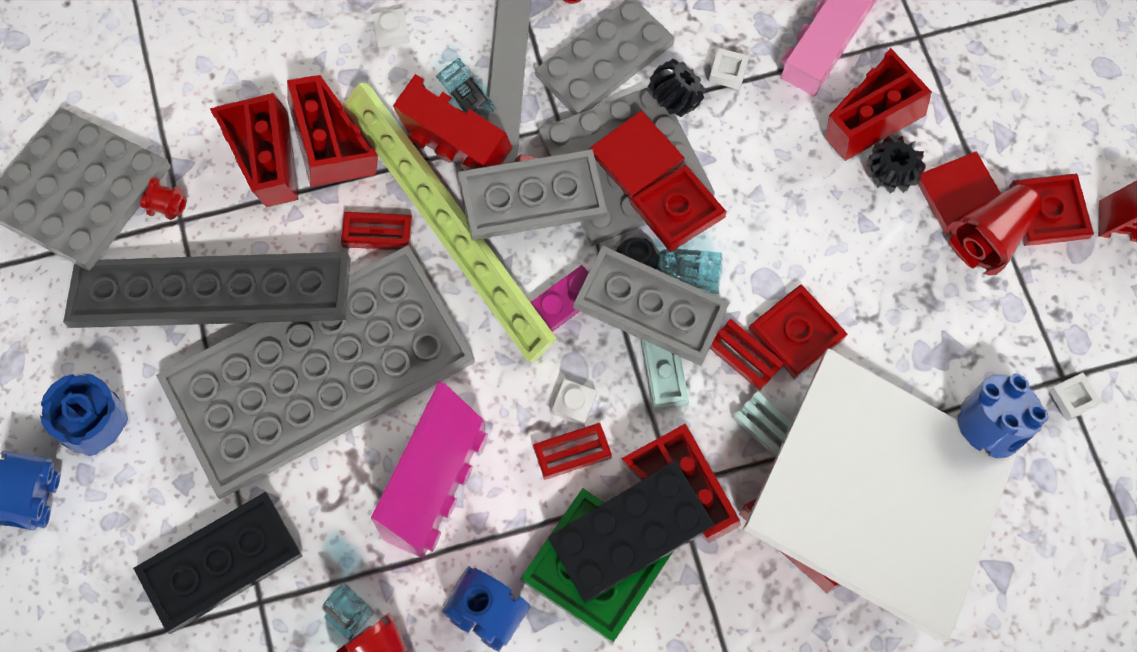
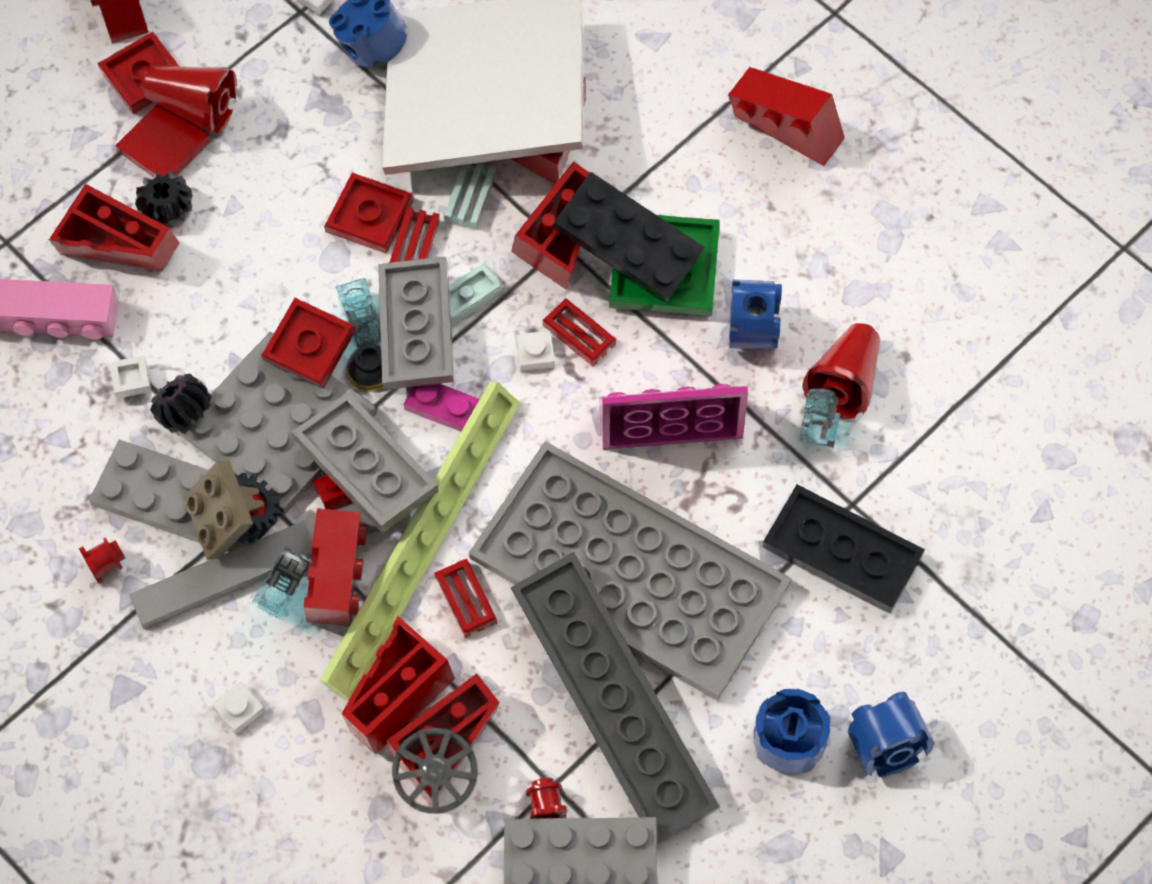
camera: 115 degrees left, 5 degrees down
red tile [589,110,685,198] -> none
none -> dark tan plate [184,460,281,560]
none -> dark grey wheel [392,728,478,814]

